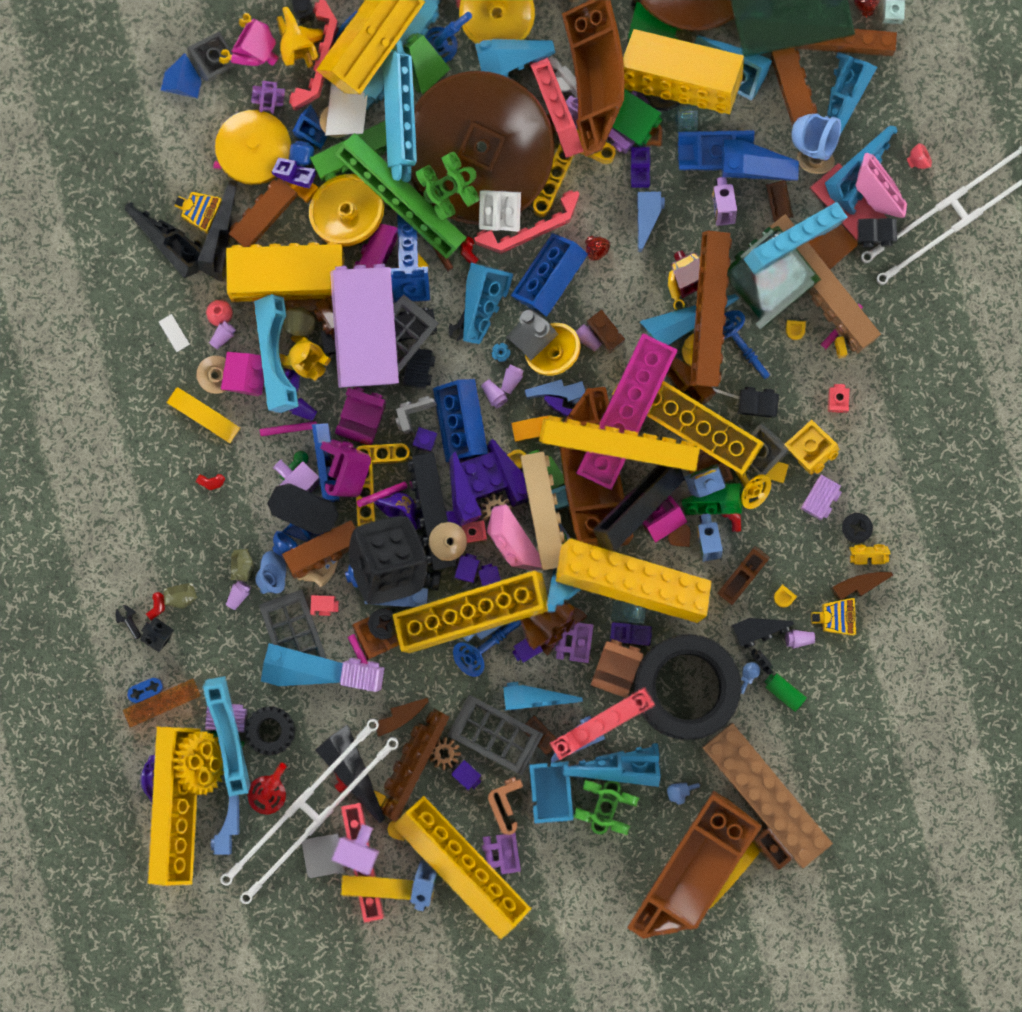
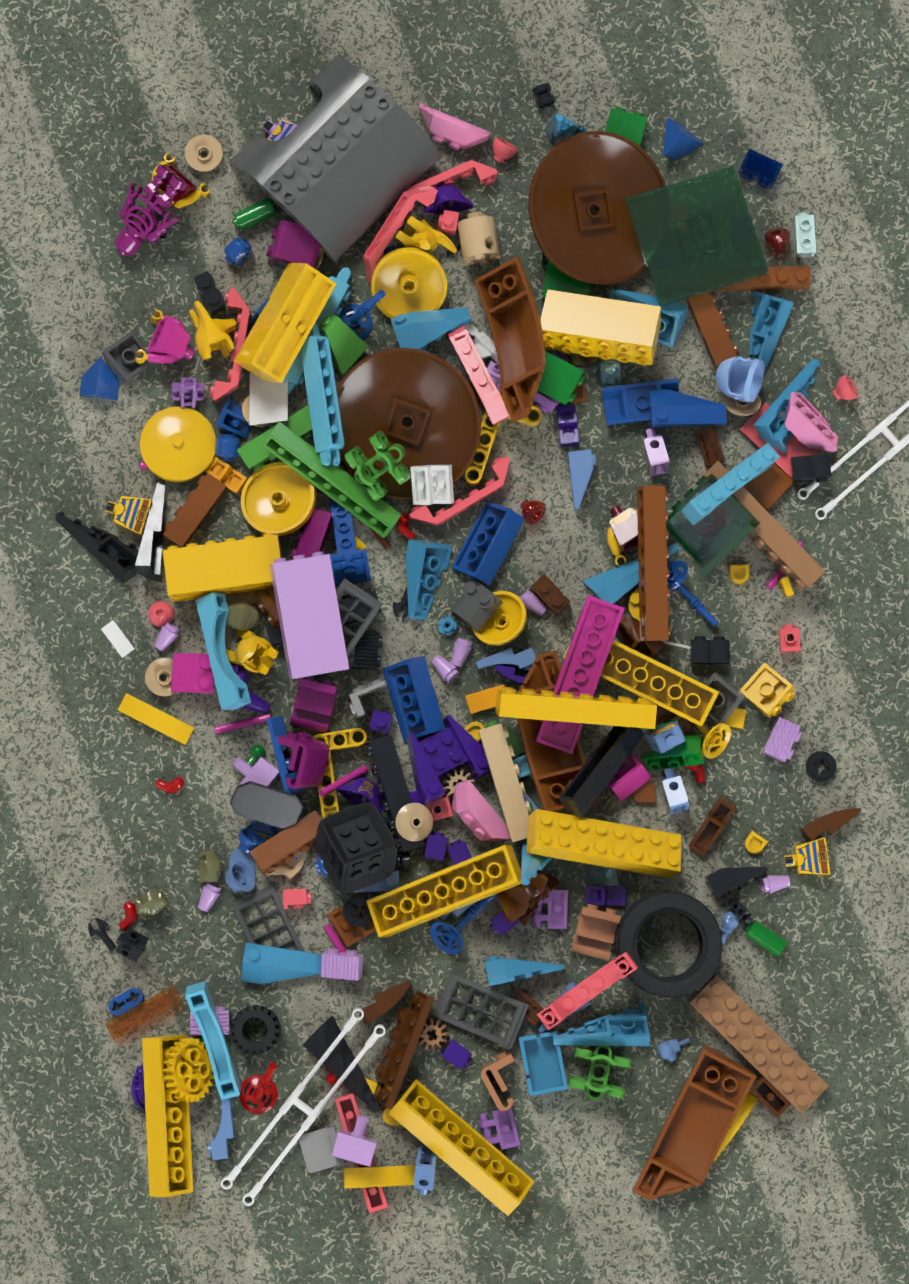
camera: 10 degrees left, 0 degrees up
dark purple slope [272,157,316,189] -> none
yellow hinge [849,544,890,565] -> none

